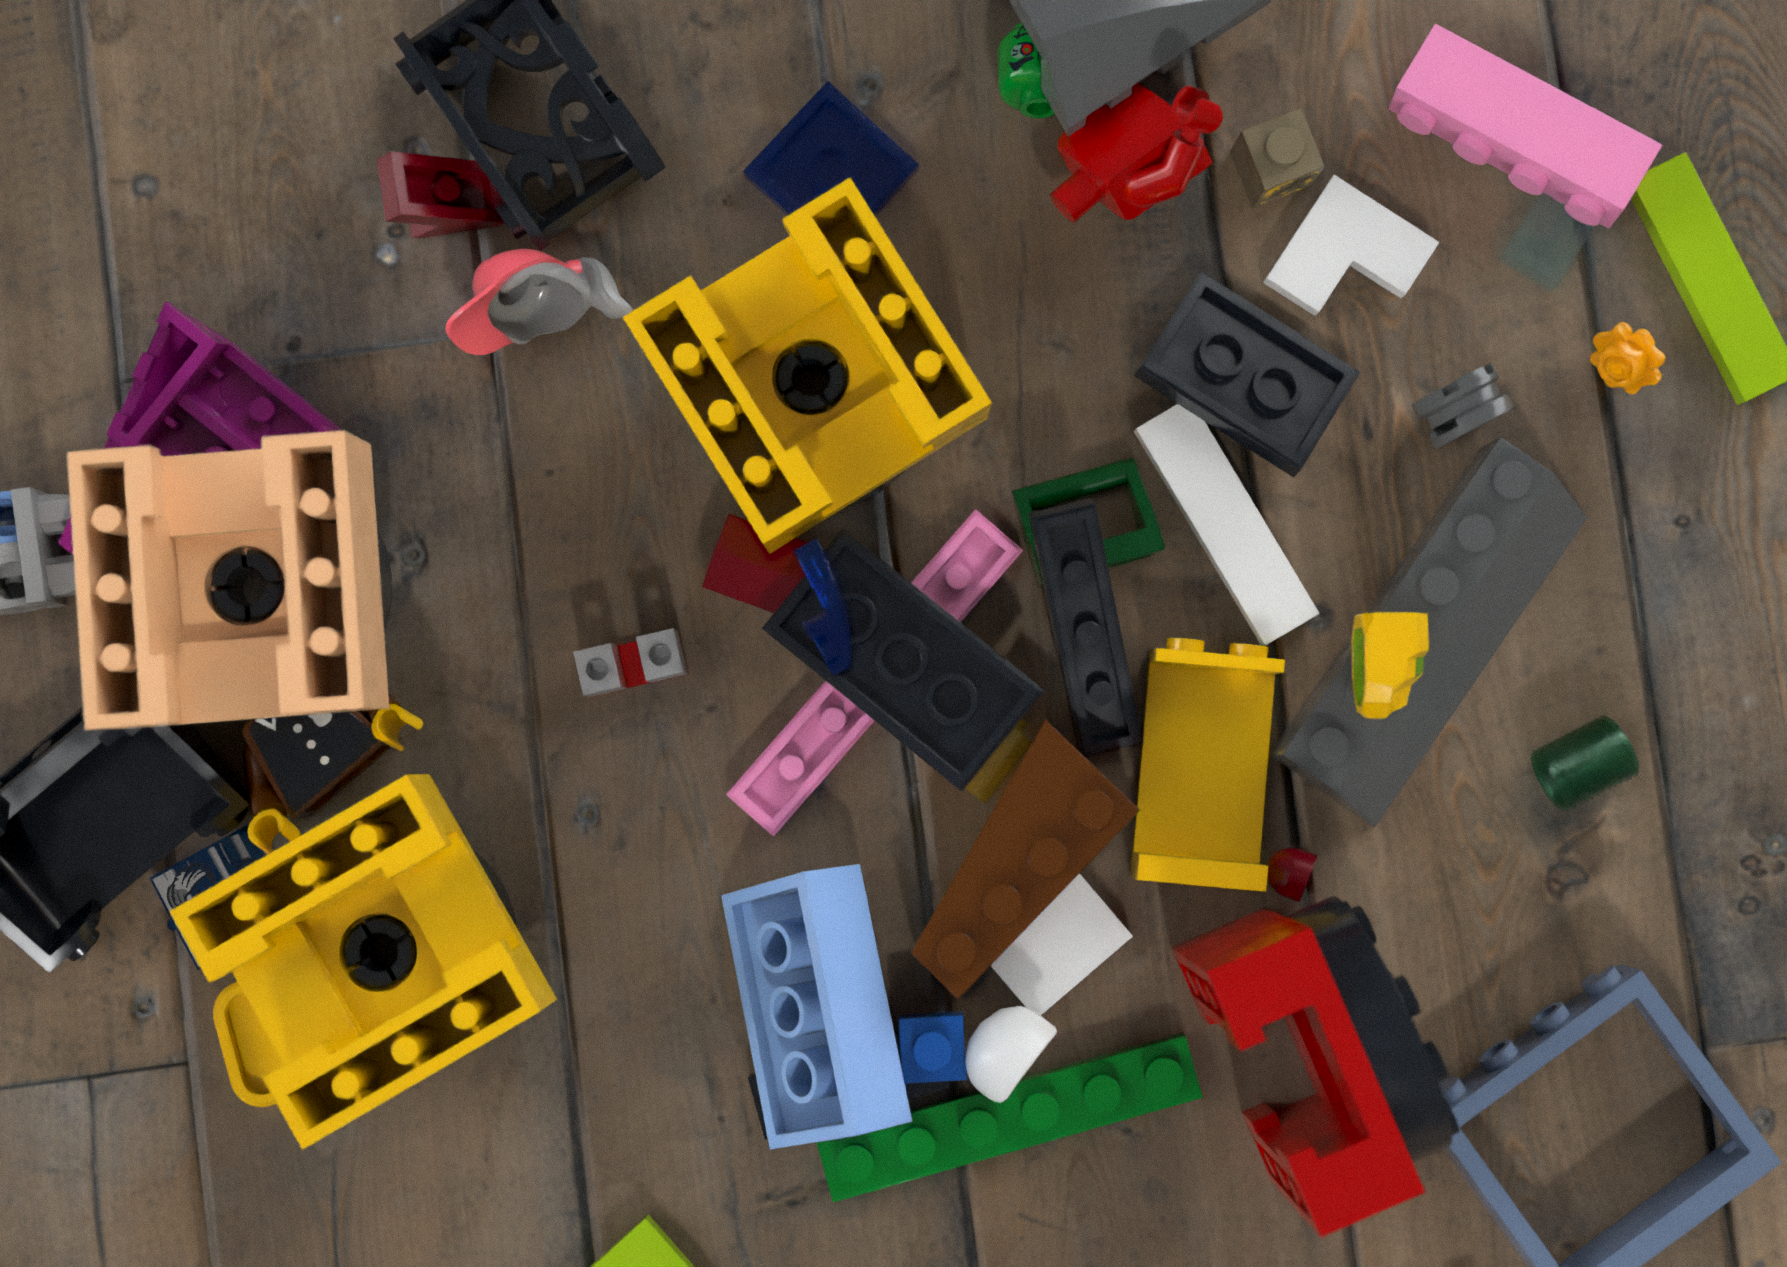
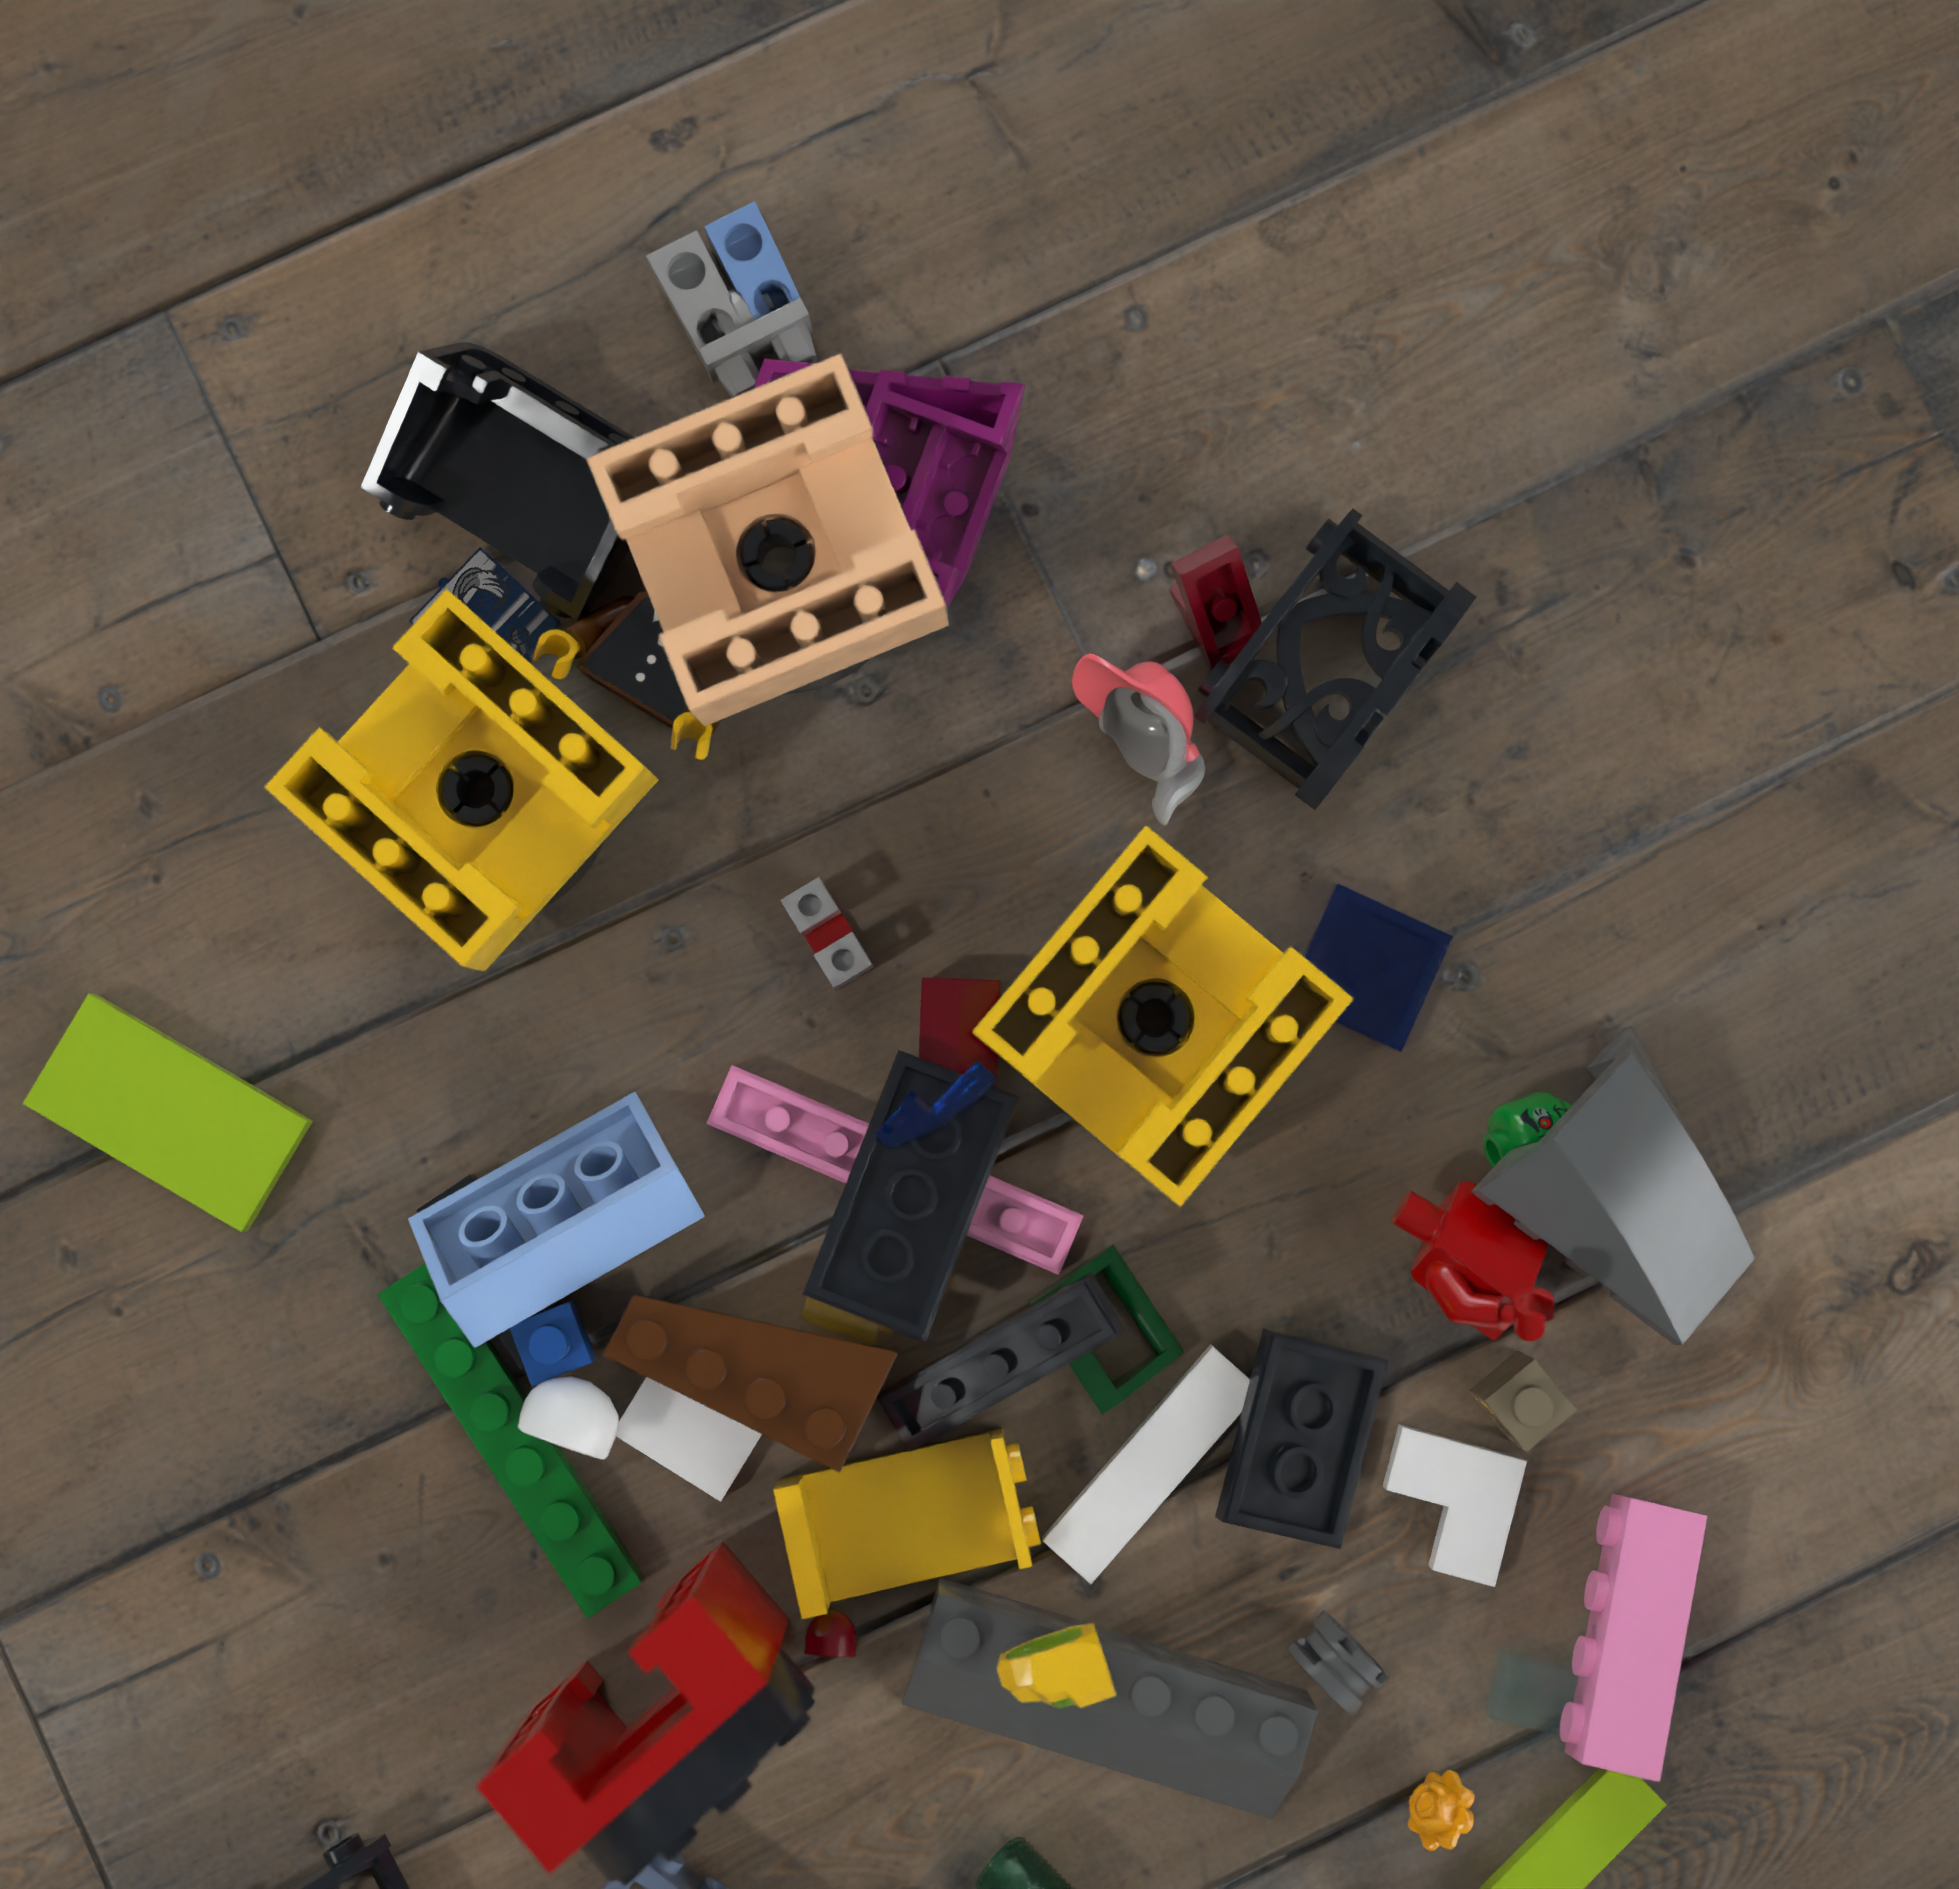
camera: 70 degrees right, 0 degrees up
yellow tile [213,982,284,1107] -> none

